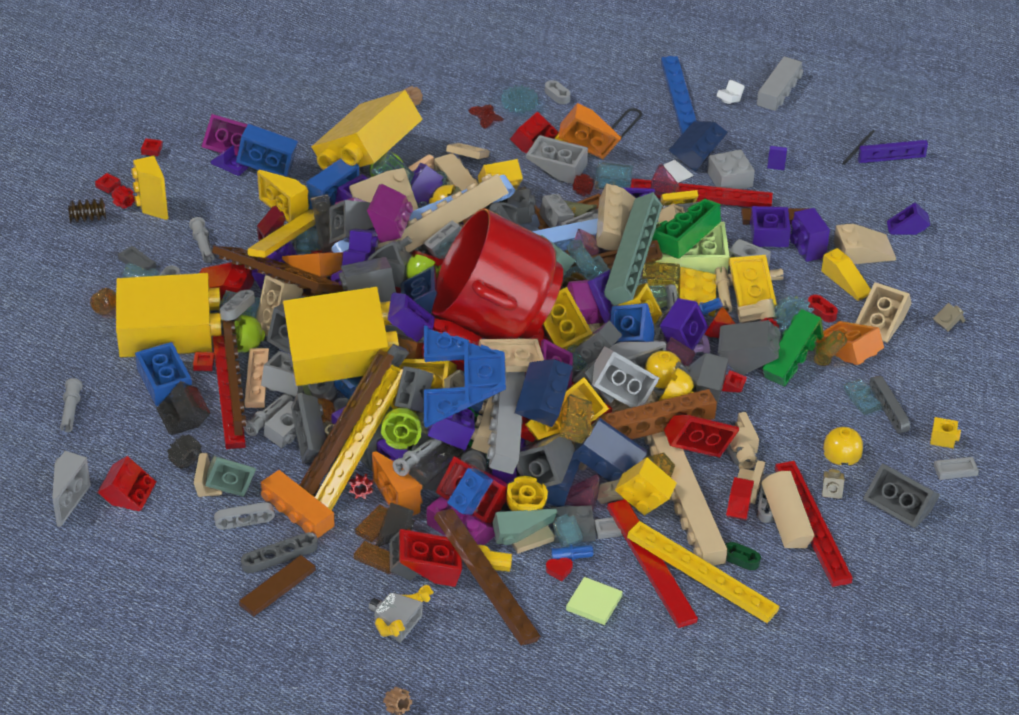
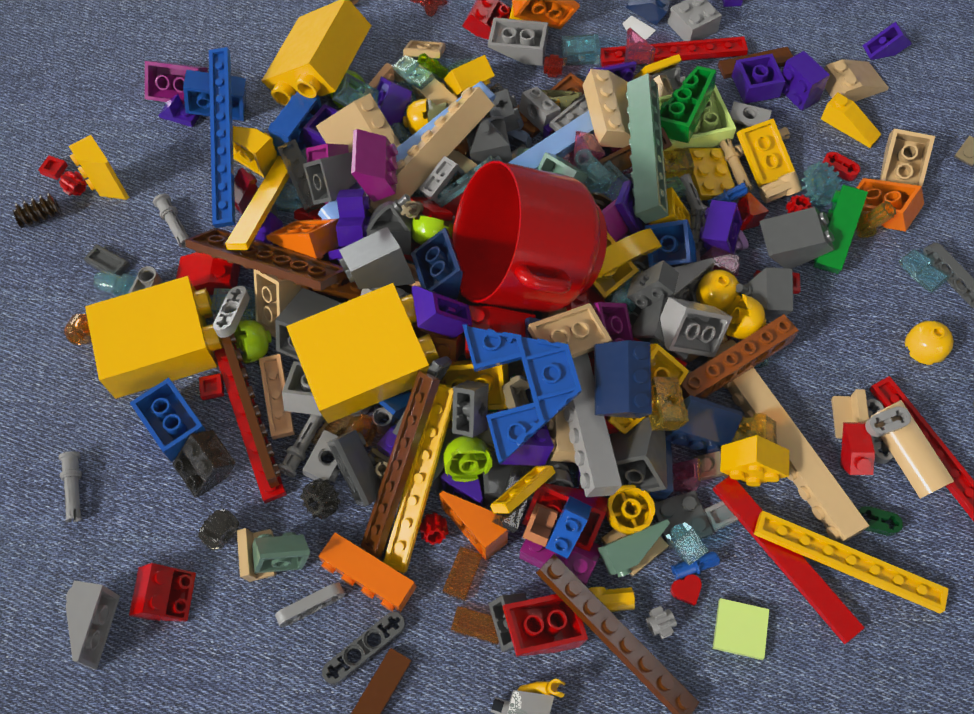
camera: 10 degrees left, 20 degrees up
red plate [141,138,163,156] -> none
clear smoke slope [375,502,415,547] -> none
light grey pin [393,437,442,476] -> none
red slope [664,415,740,458] -> none
tan plate [726,412,759,470] -> none
dark tan bracket [822,469,845,499] -> none
none -> blue plate [209,47,235,228]
none -> clear smoke gear [300,478,341,520]
none -> clear light blue slope [392,55,434,90]
none -> dark tan axle [400,201,424,218]
none -> clear neon green pin [418,53,448,78]
none -> yellow tile [490,465,556,513]
none -> nougat panel [522,502,558,547]
none -> yellow slope [596,228,662,280]
none -> light grey gear [646,605,677,639]
none -> light grey beam [865,406,911,437]

